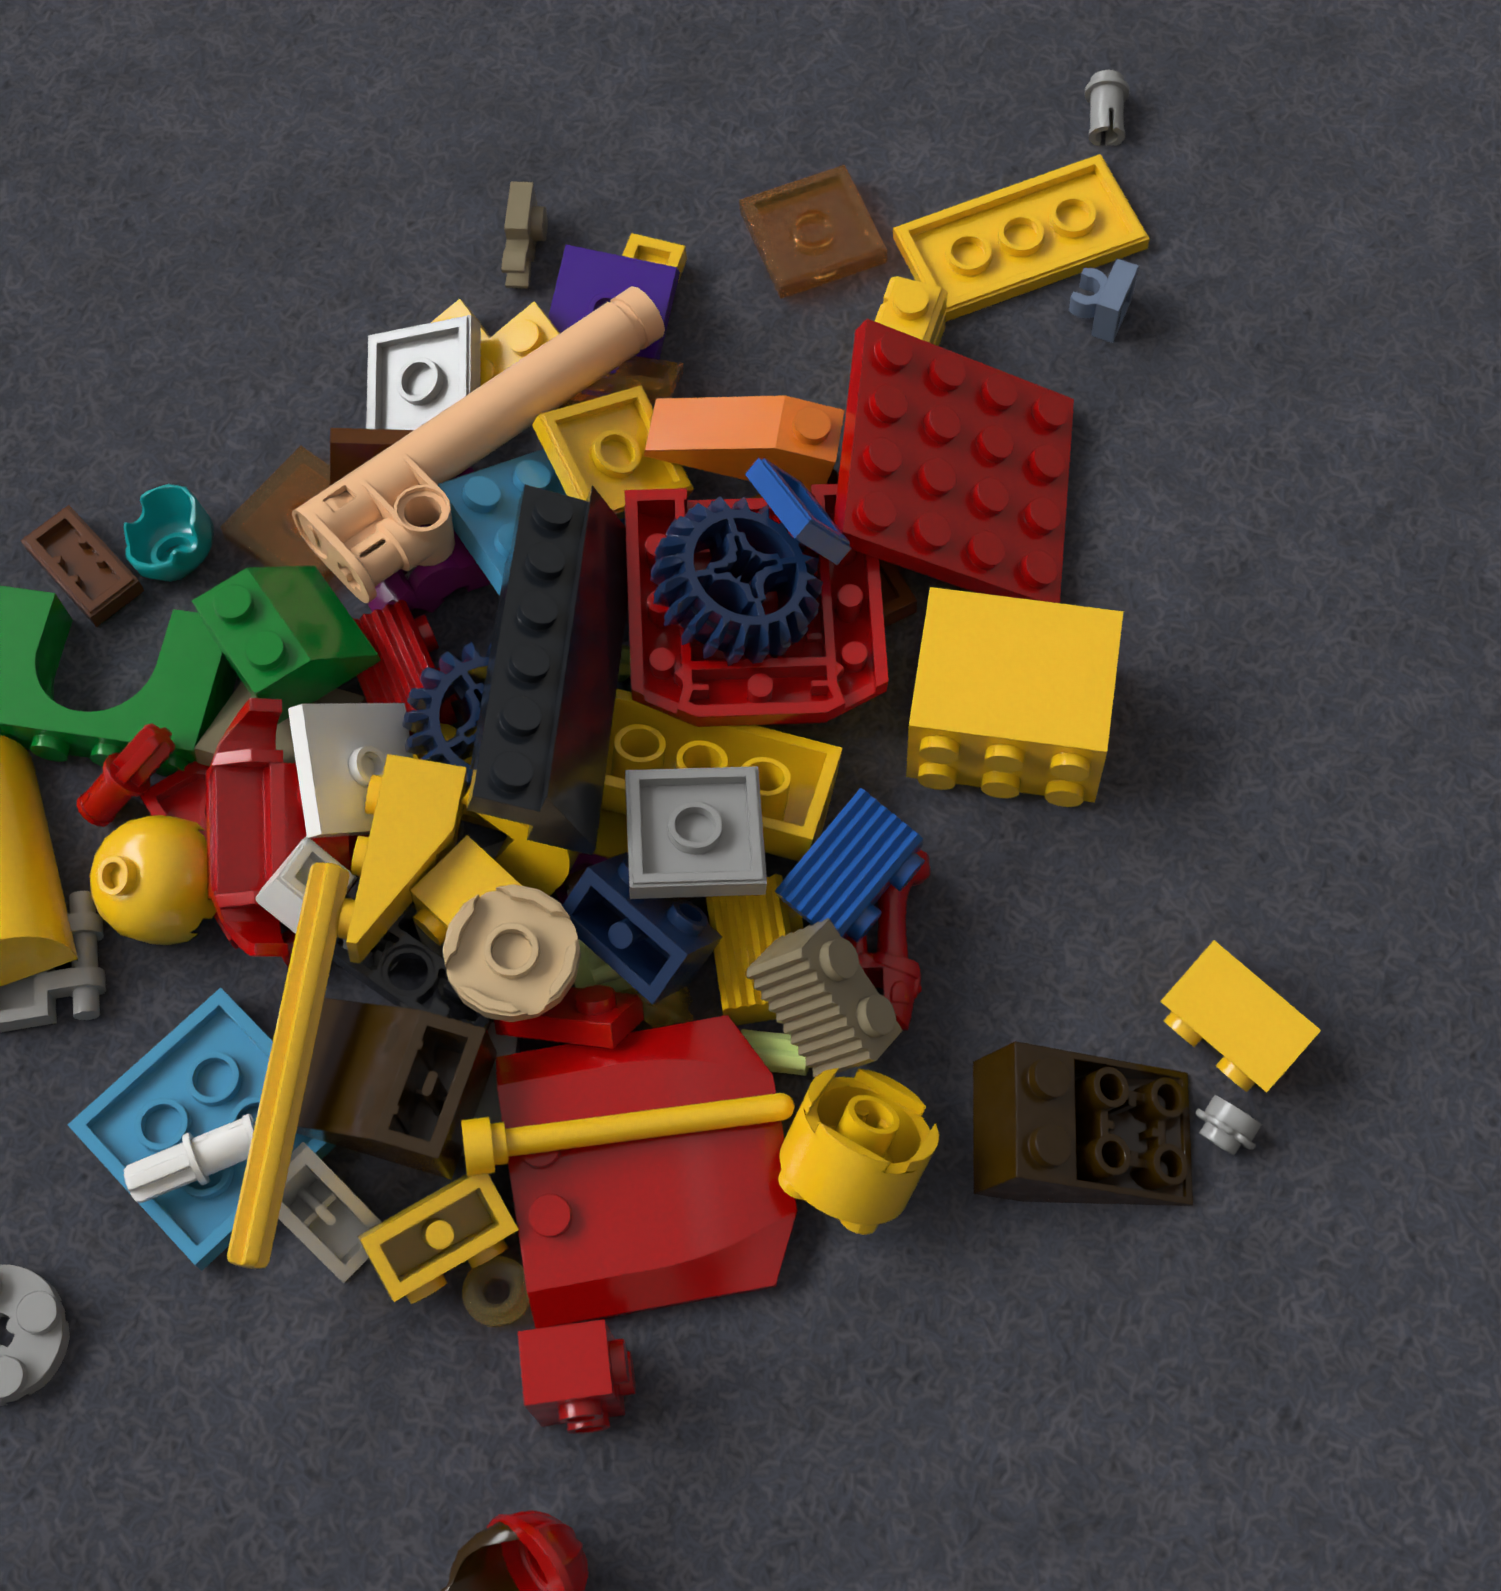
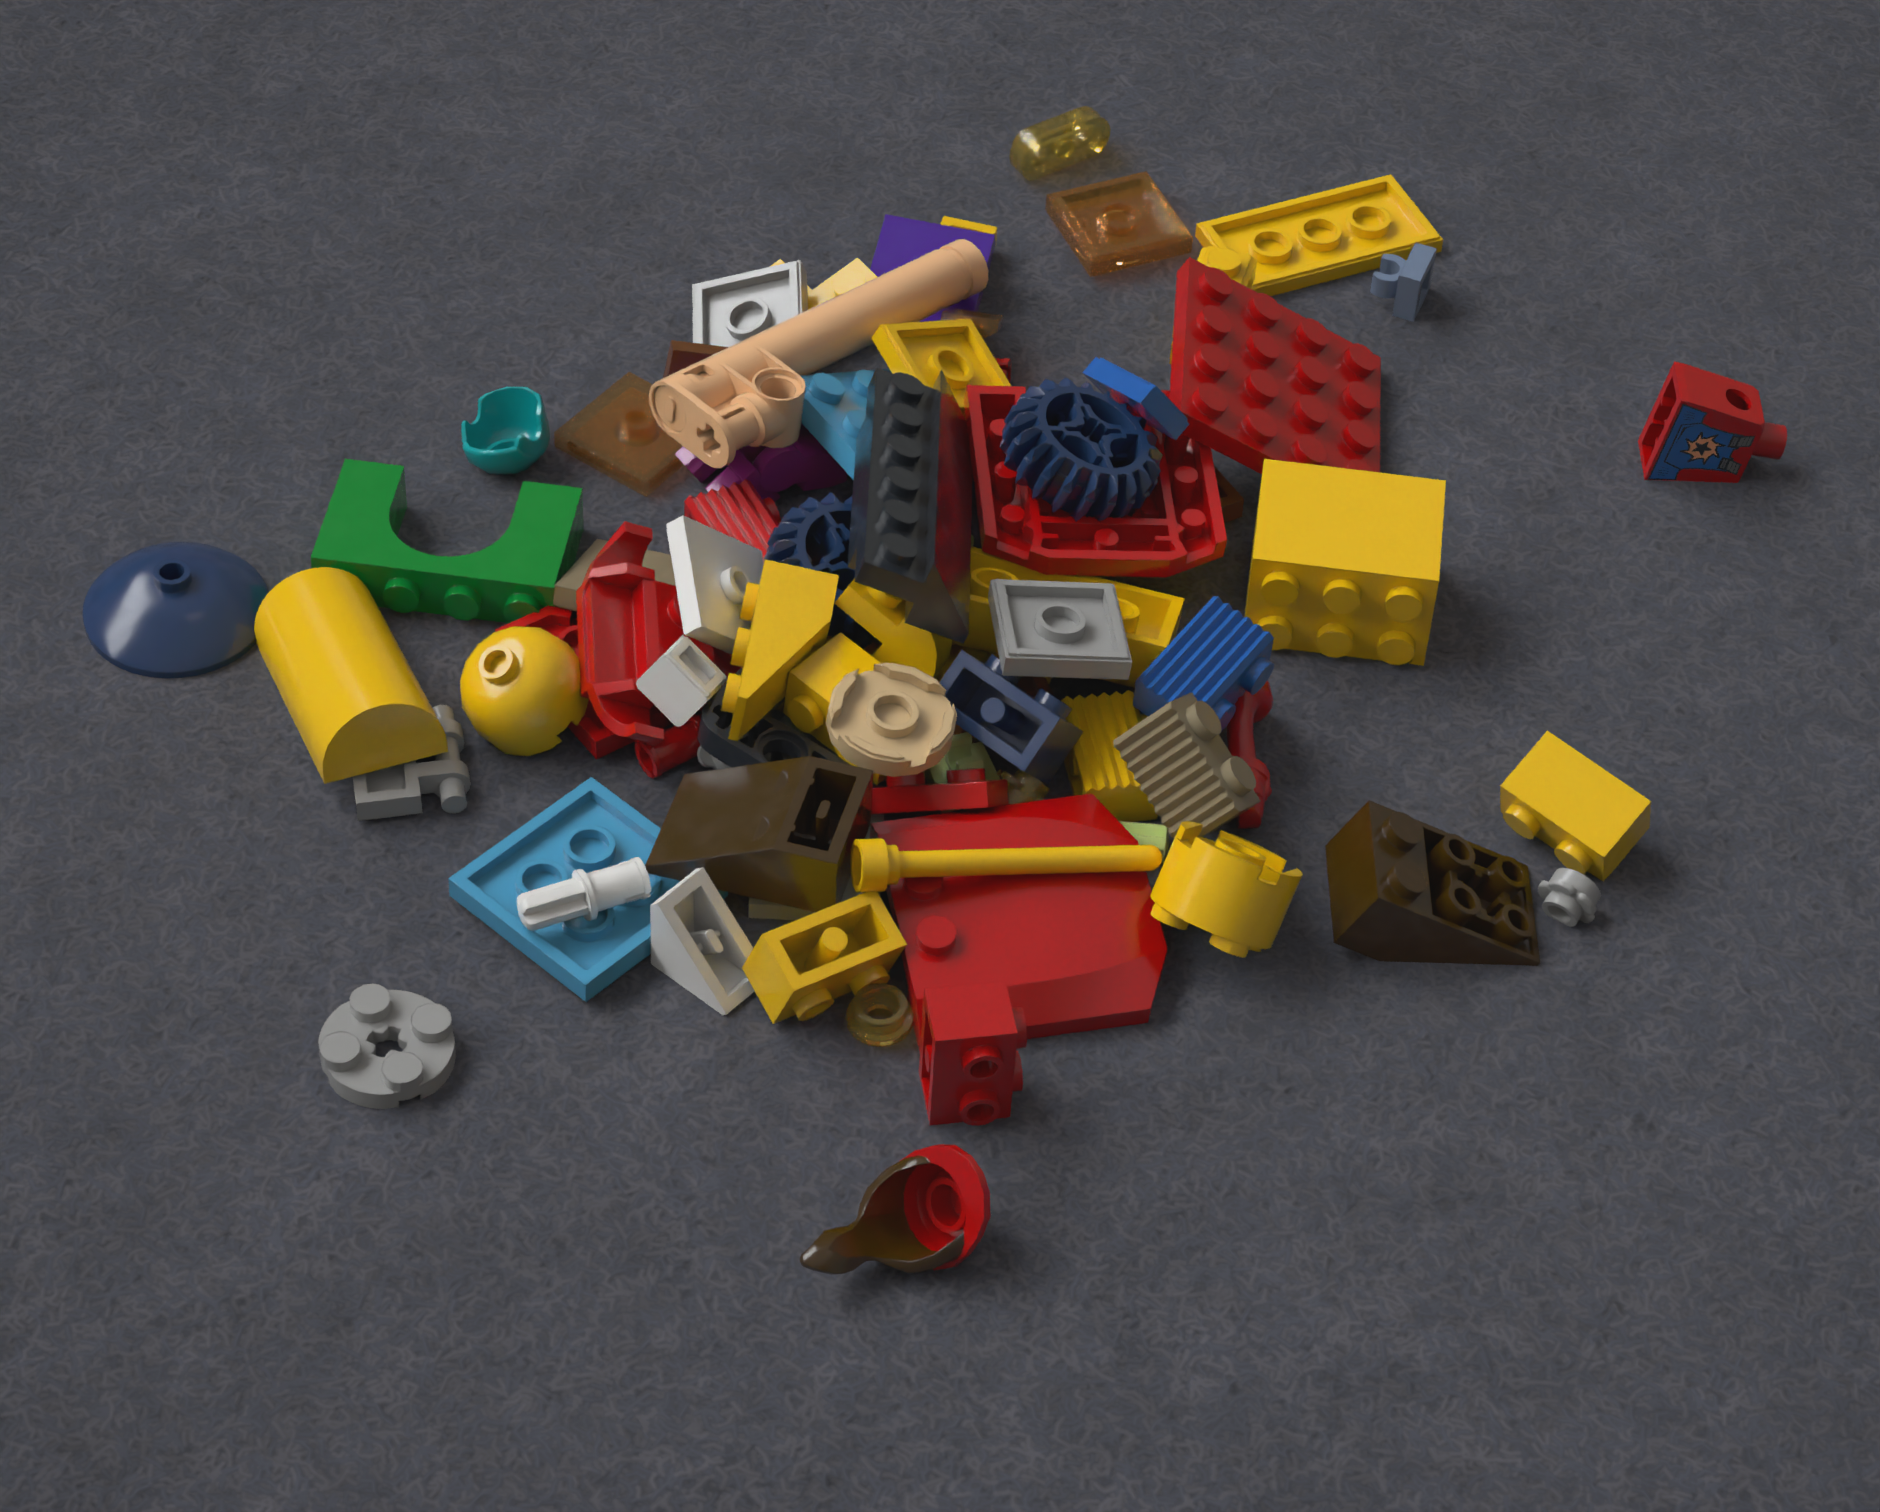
camera: 10 degrees left, 20 degrees down
reddish brown plate [20,505,145,627] -> none
red axle [77,723,175,827] -> none
green slope [192,565,381,725] -> none
yellow axle [227,862,350,1269] -> none
dark tan plate [502,182,548,289] -> none
orange slope [644,396,845,492] -> none
light grey pin [1085,70,1130,146] -> none
none -> clear yellow plate [1009,106,1111,181]
none -> red torso [1638,361,1787,483]

